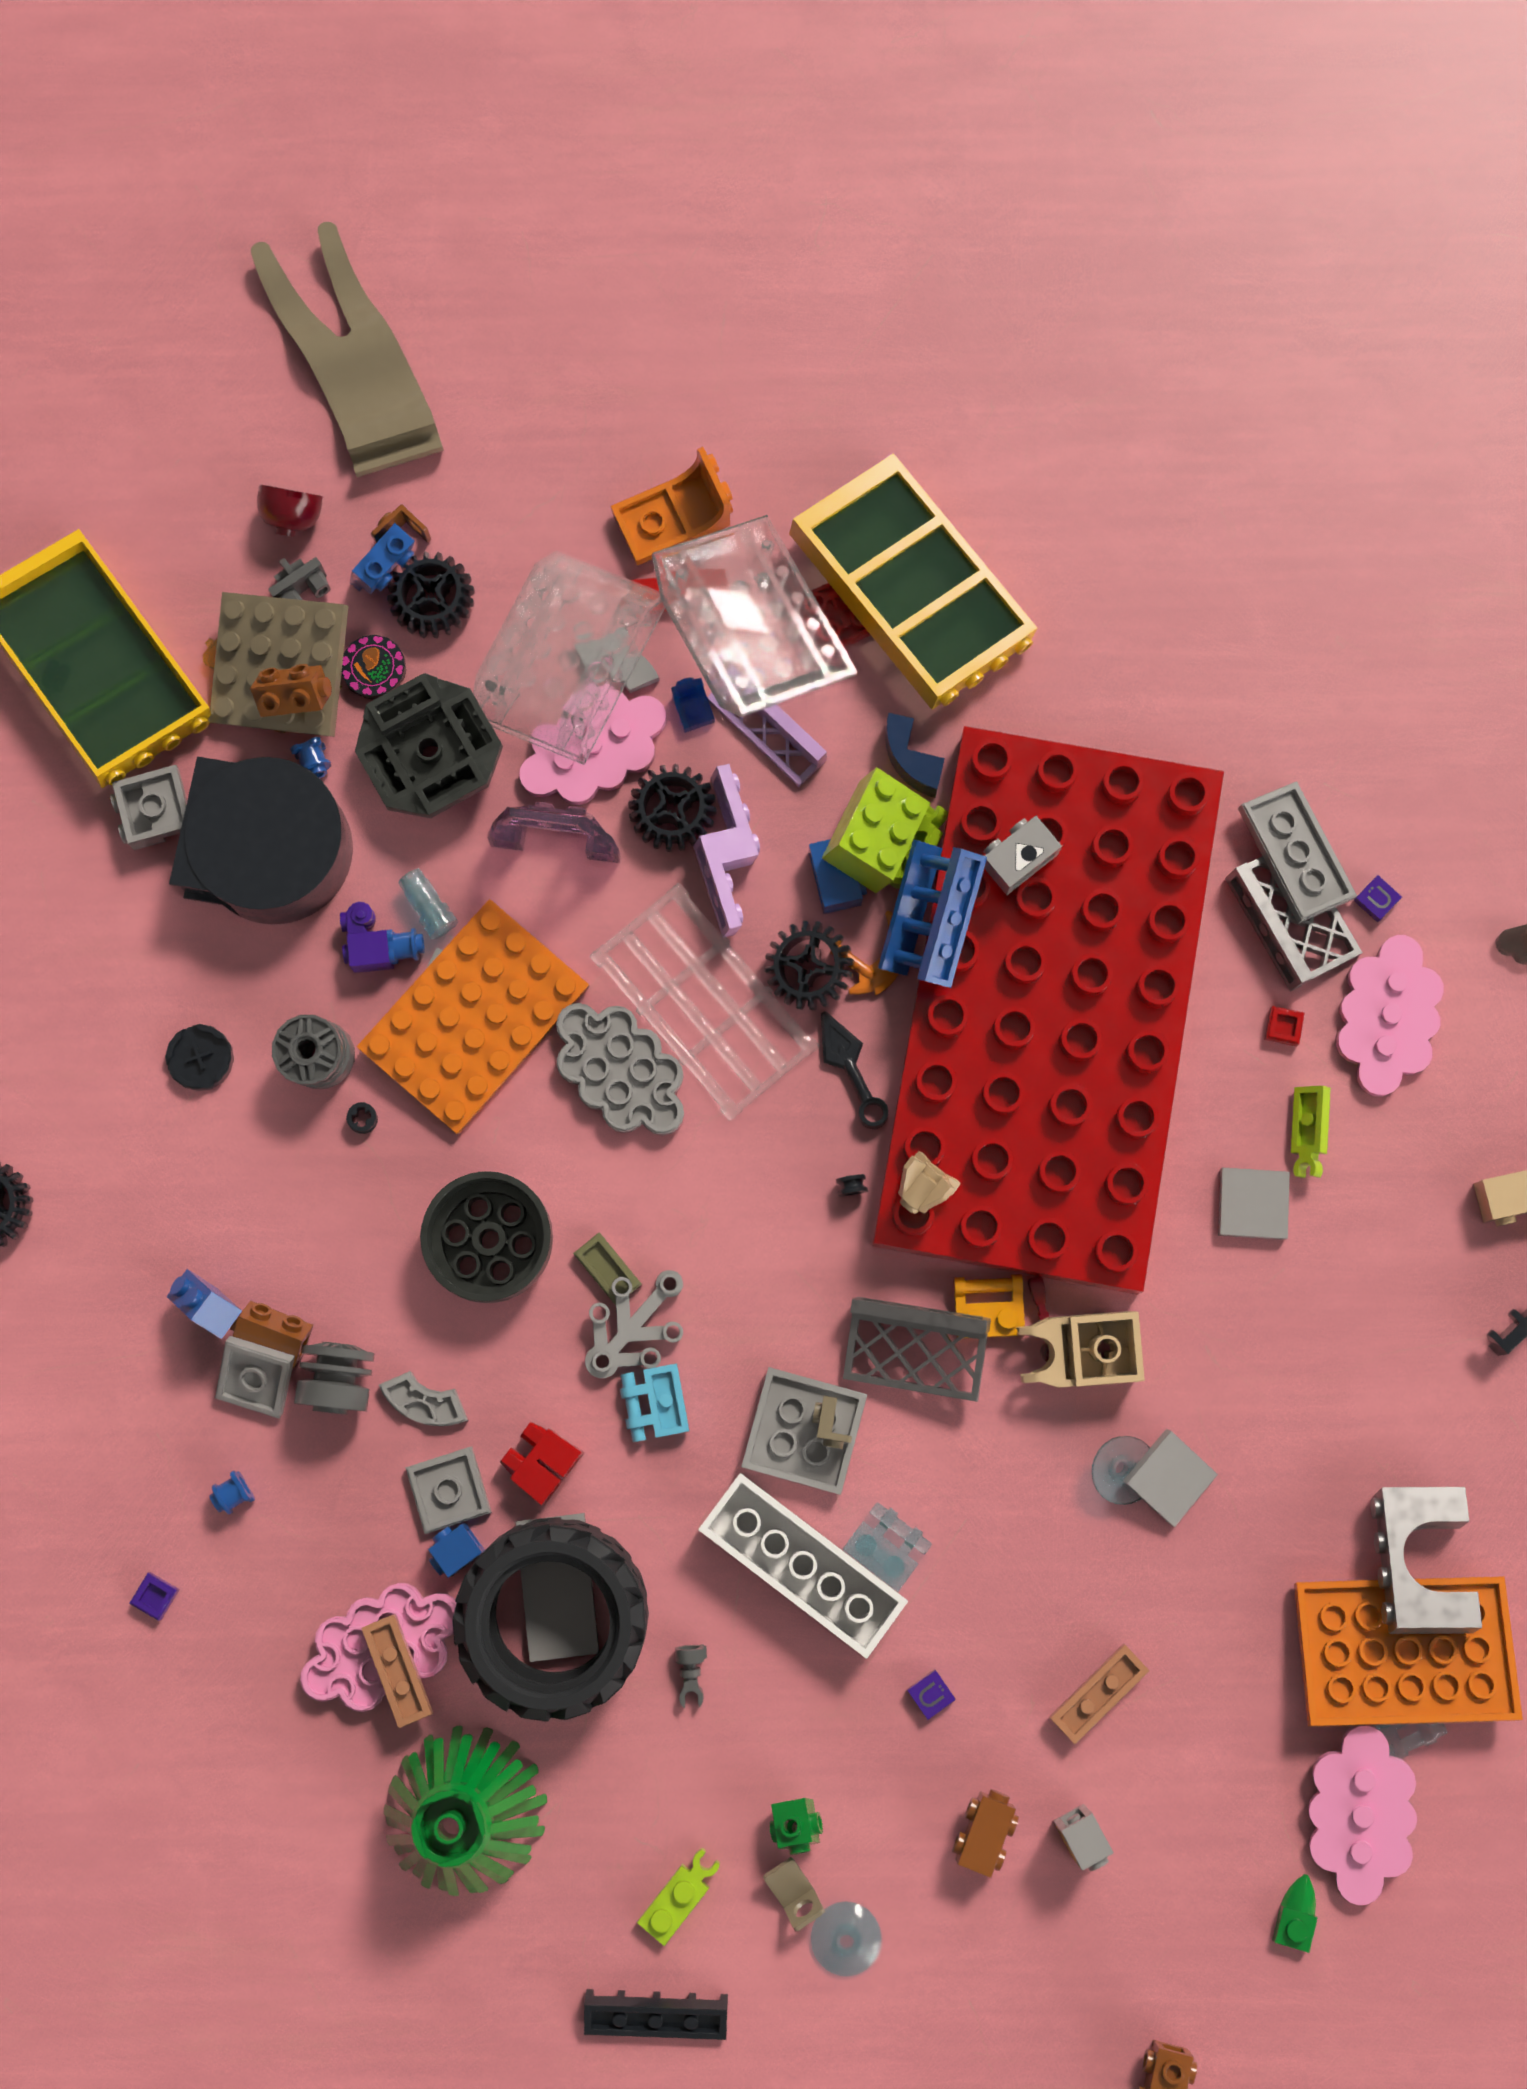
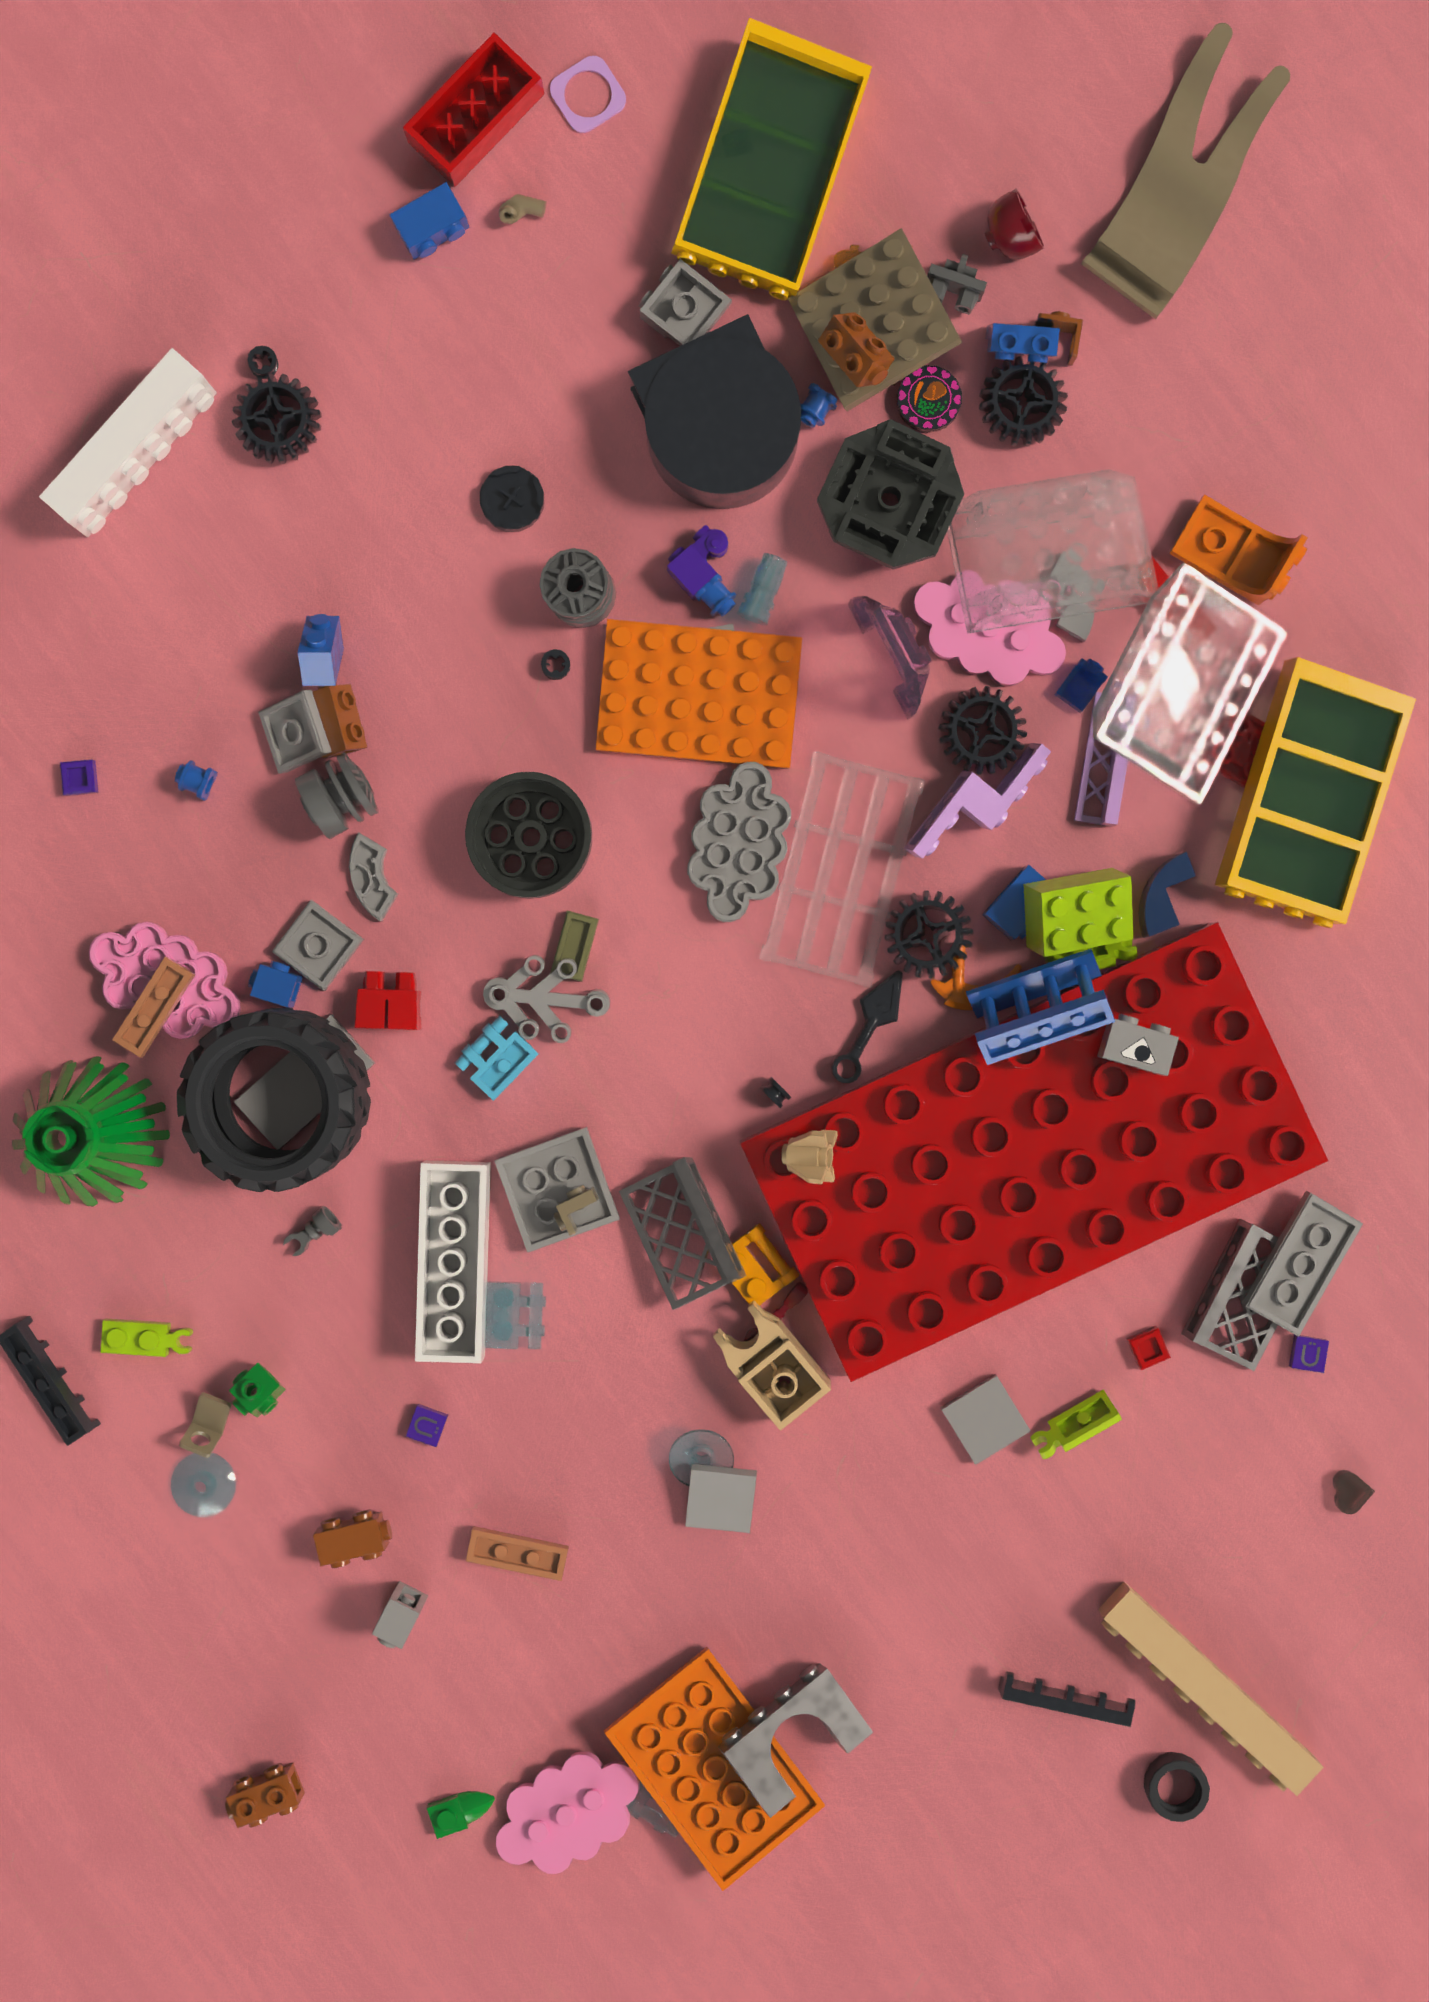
camera: 55 degrees right, 10 degrees up
bright pink plate [1336,935,1444,1097] -> none

